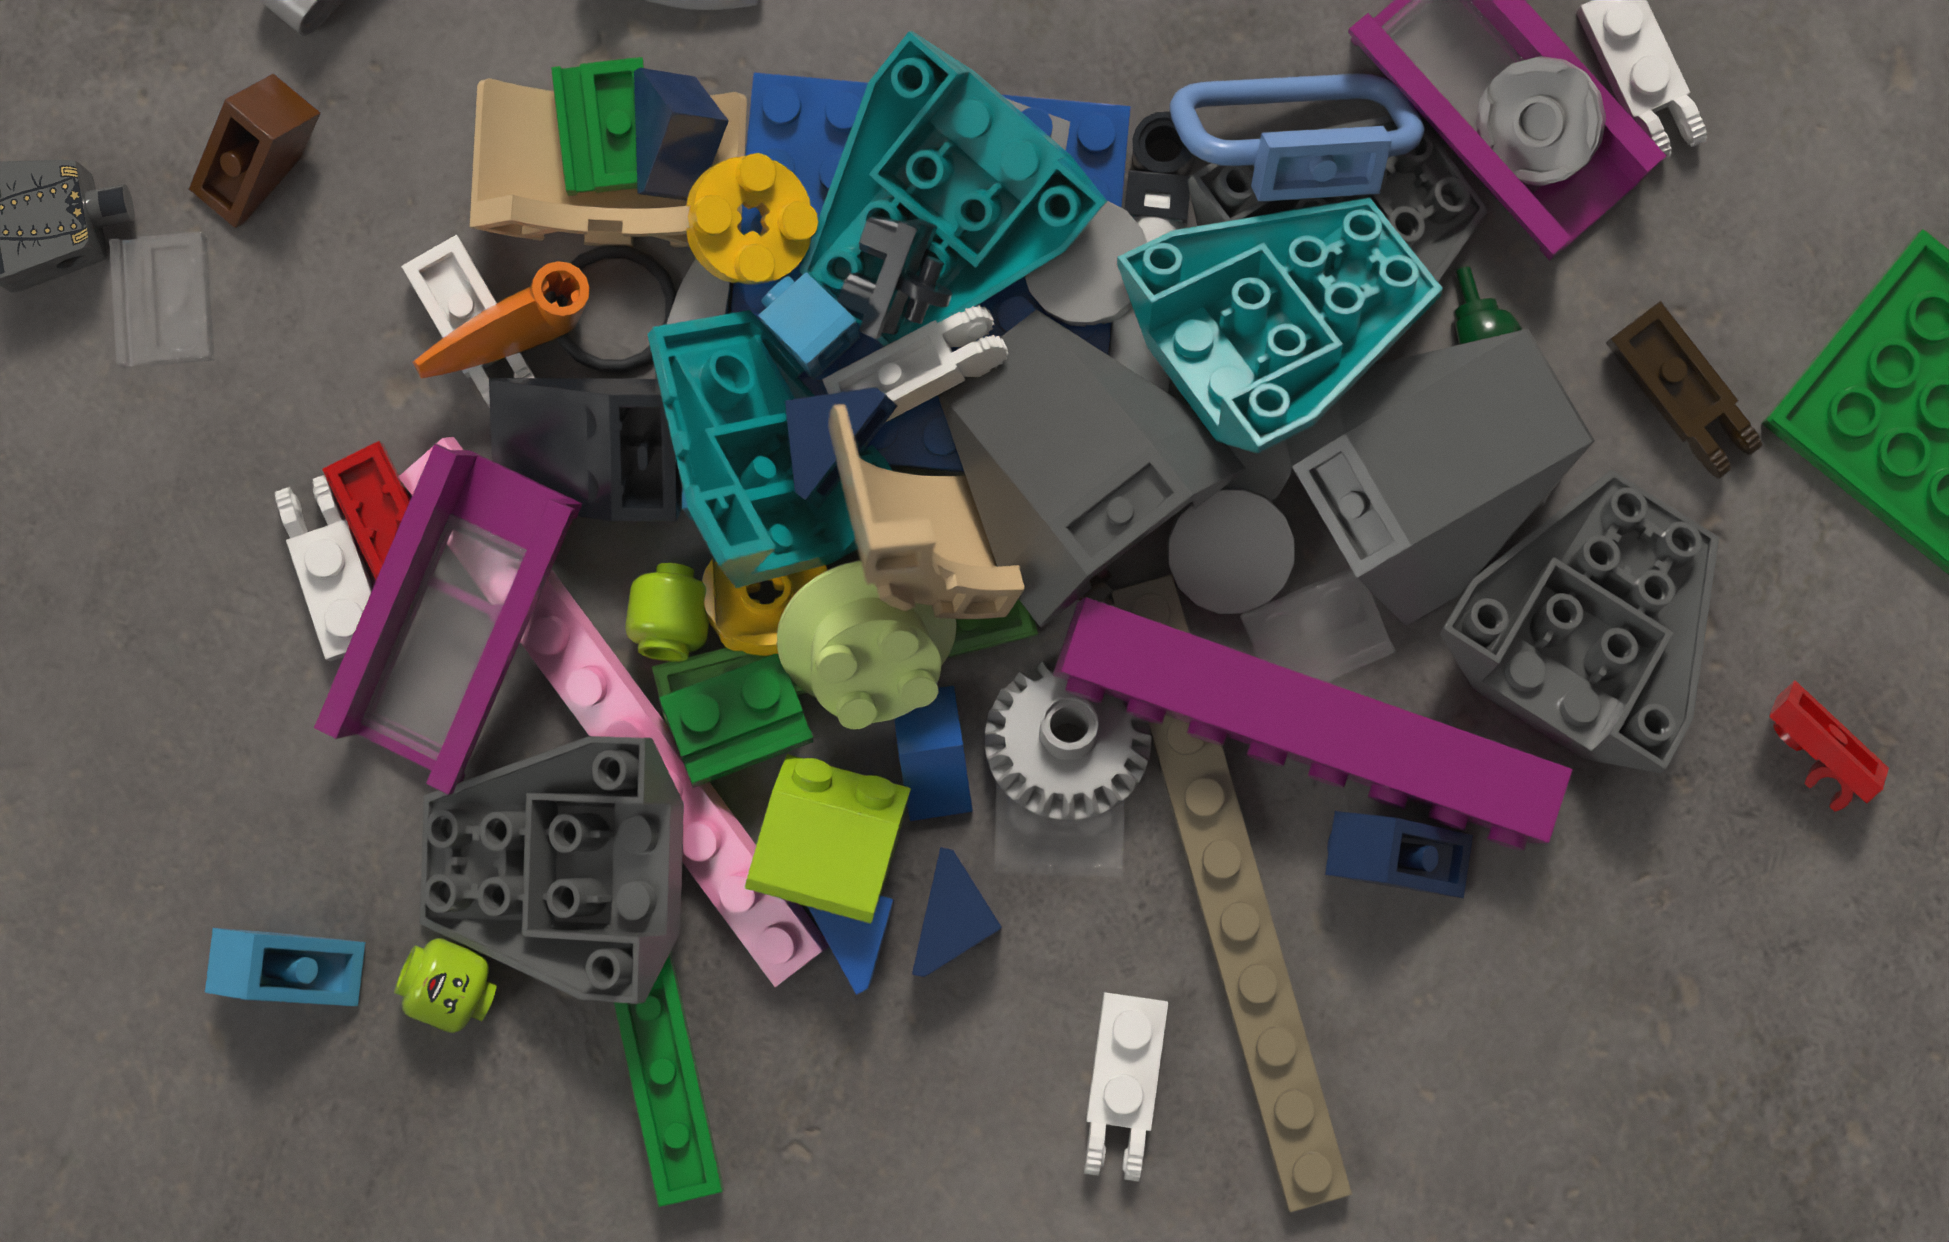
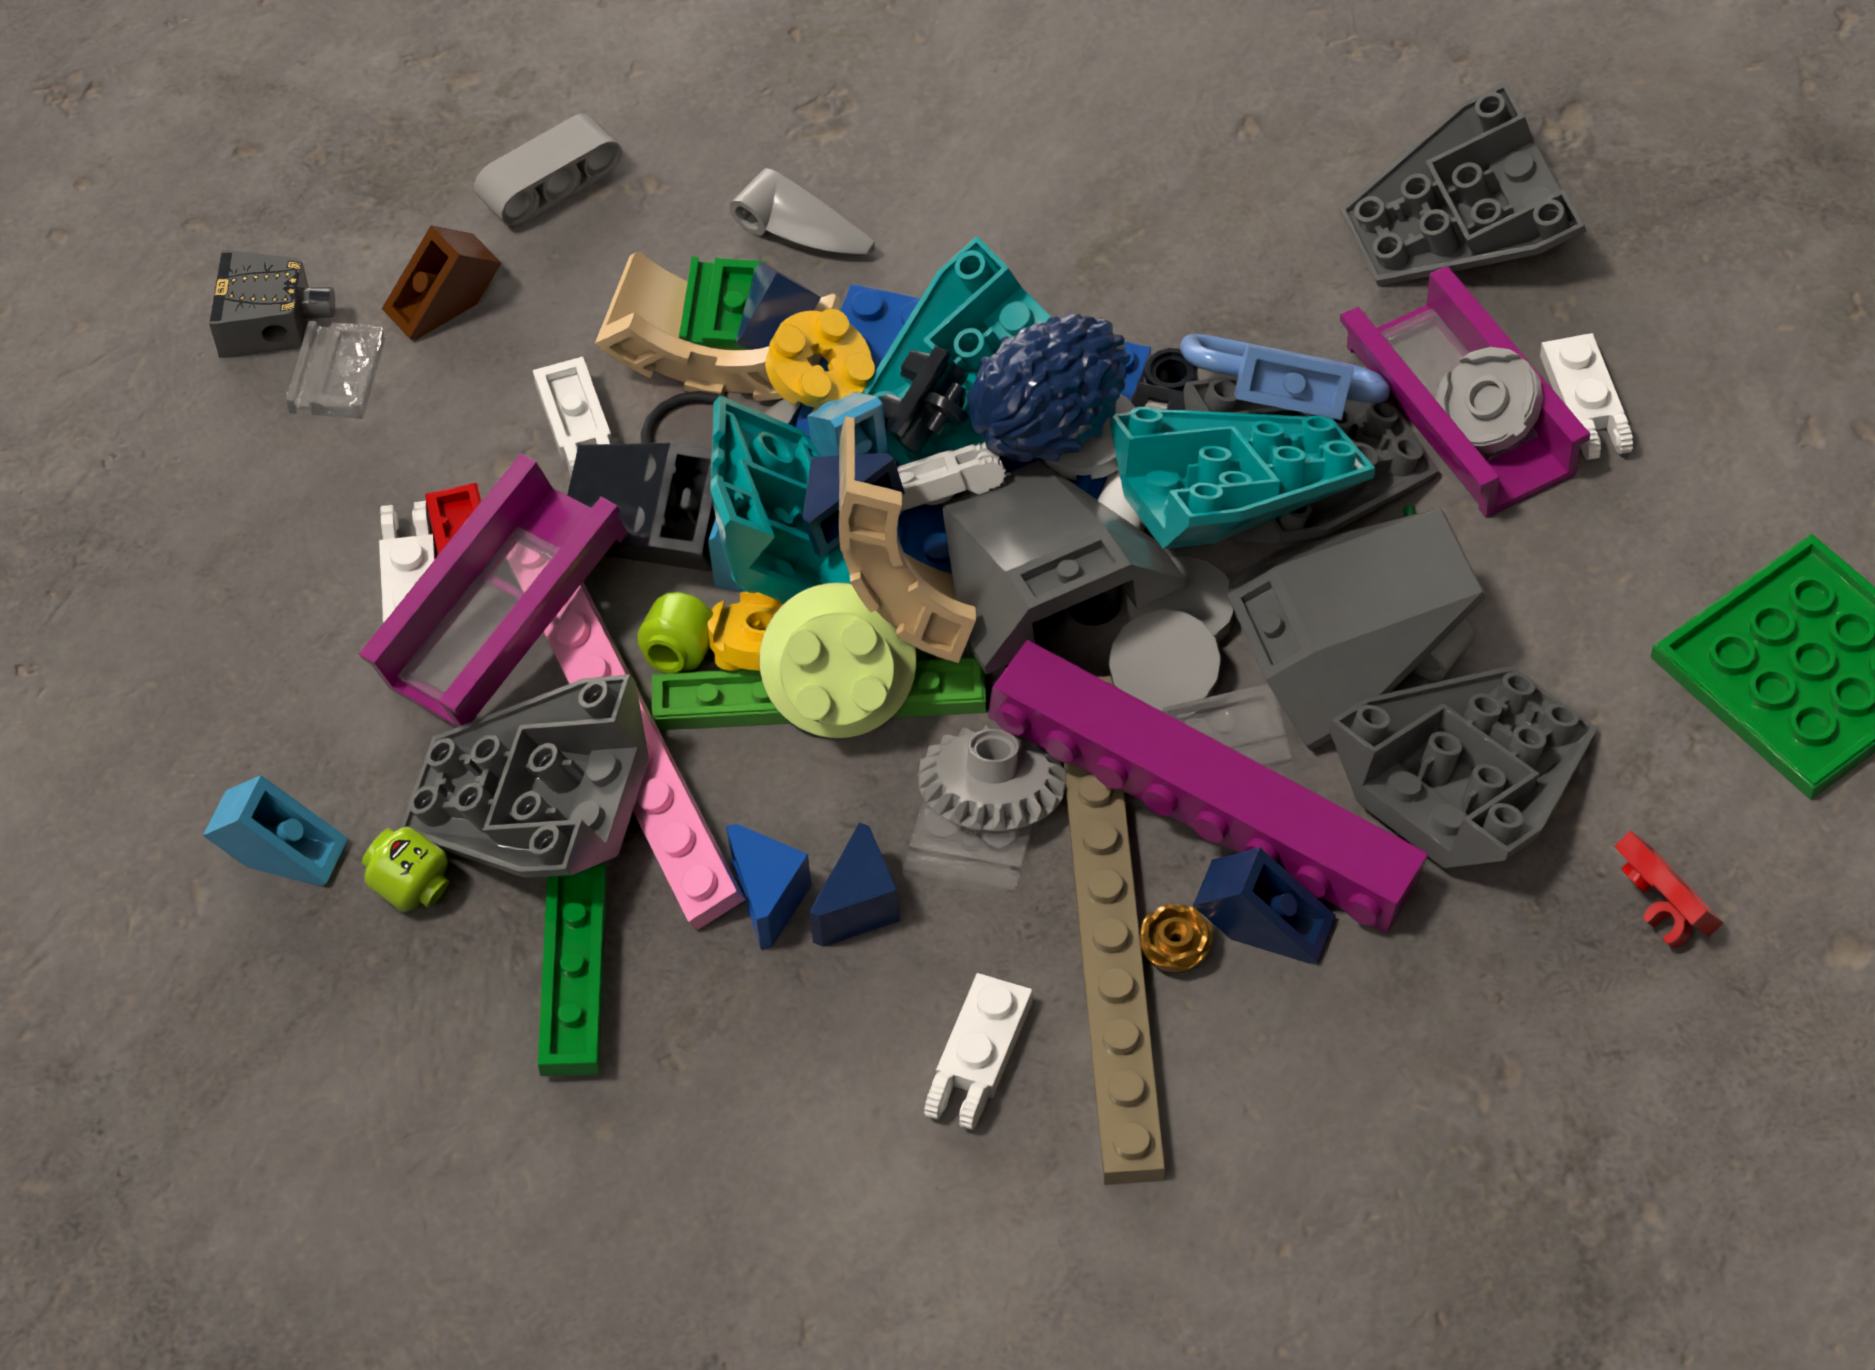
camera: 15 degrees right, 30 degrees down
orange piece [412,261,590,379] -> none
green plate [659,654,814,788] -> none
lime slope [745,754,911,924] -> none
blue slope [894,686,973,821] -> none
dark brown hinge [1606,301,1763,479] -> none
none -> dark blue hair [967,313,1131,463]
none -> pearl gold plate [1139,904,1212,972]

